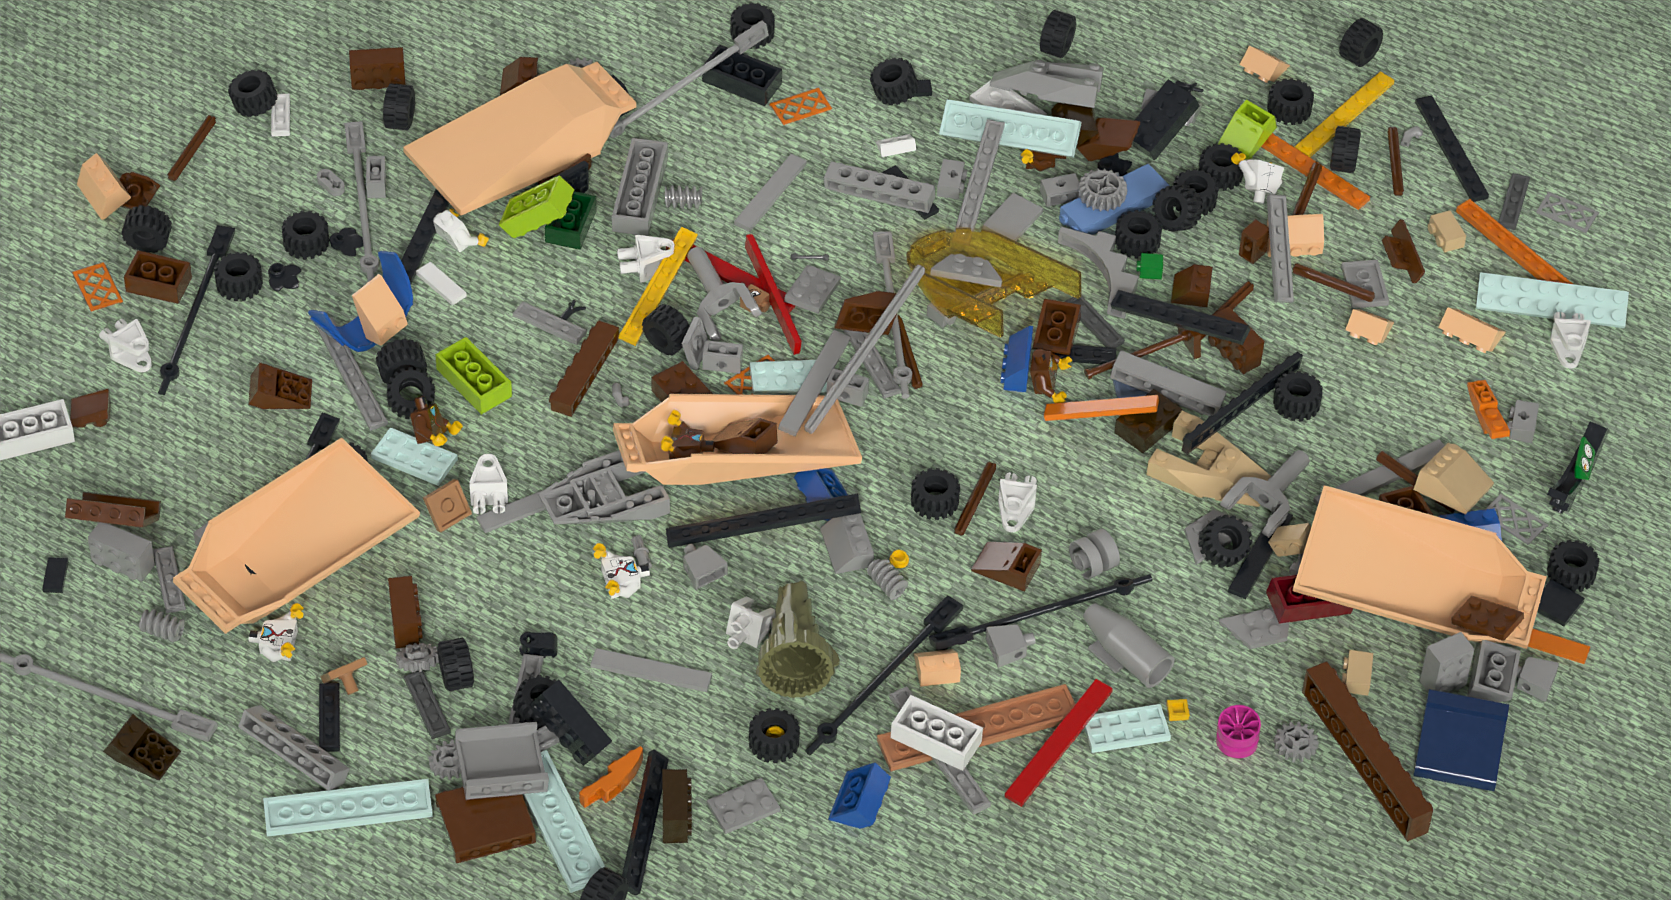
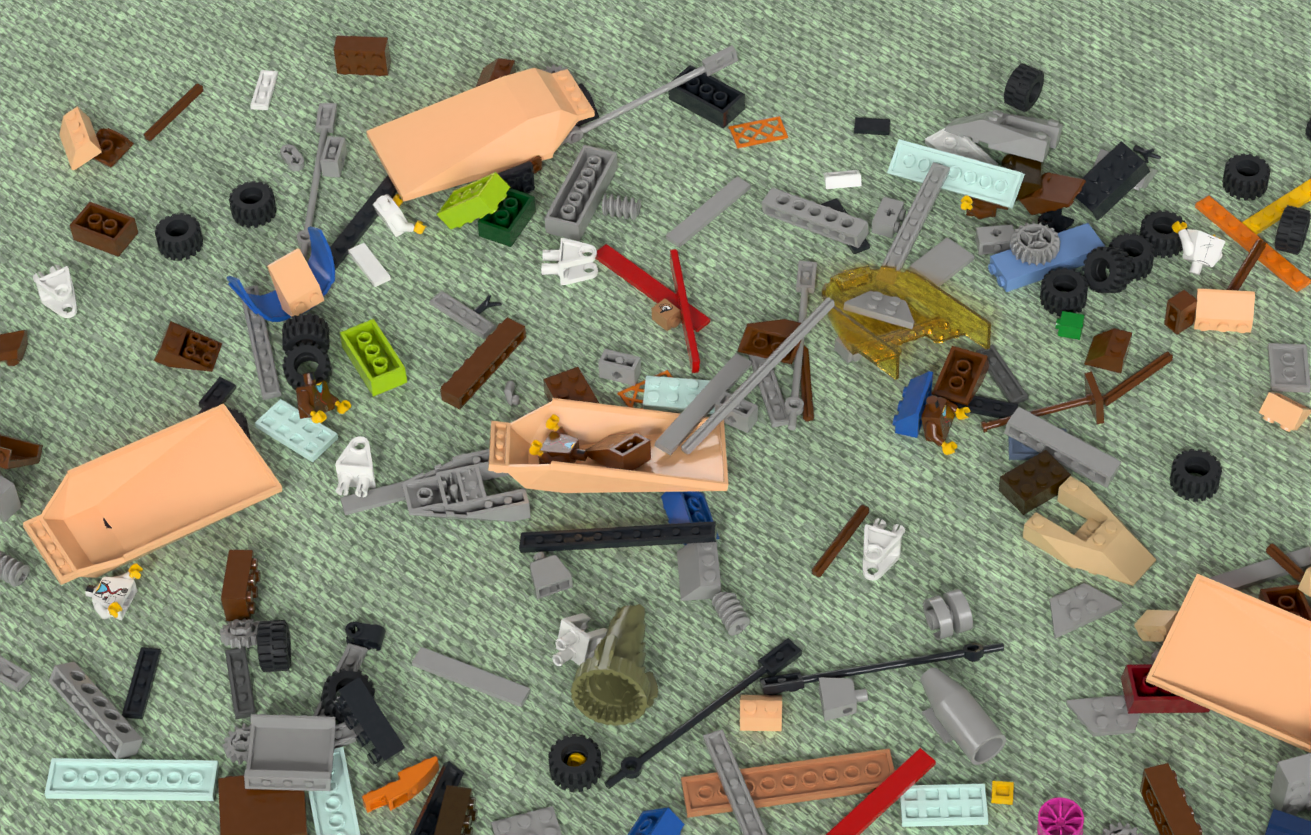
camera: 15 degrees right, 0 degrees up
orange window [72,262,123,312] -> none
black tyre [121,205,172,253] -> none
light grey tile [153,546,186,613] -> none
black bar [158,225,235,395] -> none
black tyre [228,70,278,117] -> none
black plate [268,263,302,292] -> none
medium nougat tile [321,657,367,695] -> none
black plate [329,228,363,257] -> none
black tyre [383,83,415,130] -> none
medium nougat tile [423,479,472,533] -> none
white torso [593,543,650,599] -> none
yellow plate [619,227,698,346] -> none
light grey axle [631,535,652,569] -> none
black tyre [642,304,690,356] -> none
light grey tile [682,317,708,370] -> none
light grey piece [687,247,763,342] -> none
black tyre [730,3,775,49] -> none
light grey plate [784,265,841,314] -> none
dark grey hinge [791,253,829,261] -> none
black tyre [870,58,918,105] -> none
yellow plate [889,550,909,568] -> none
white brick [891,695,983,771] -> none
black tyre [911,468,960,520] -> none
reddish brown slope [971,542,1042,592] -> none
orange tile [1044,395,1159,421] -> none
light grey arch [1058,227,1139,319] -> none
black plate [1111,290,1251,345] -> none
black plate [1181,352,1303,455] -> none
black tyre [1198,515,1253,568] -> none
reddish brown brick [1208,306,1265,375] -> none
lime slope [1218,99,1277,161] -> none
light grey piece [1220,450,1310,538] -> none
black tile [1228,512,1293,599] -> none
light nougat slope [1240,46,1290,83] -> none
light grey tile [1267,194,1294,303] -> none
reddish brown axle [1292,263,1375,302] -> none
tan brick [1341,650,1373,696] -> none

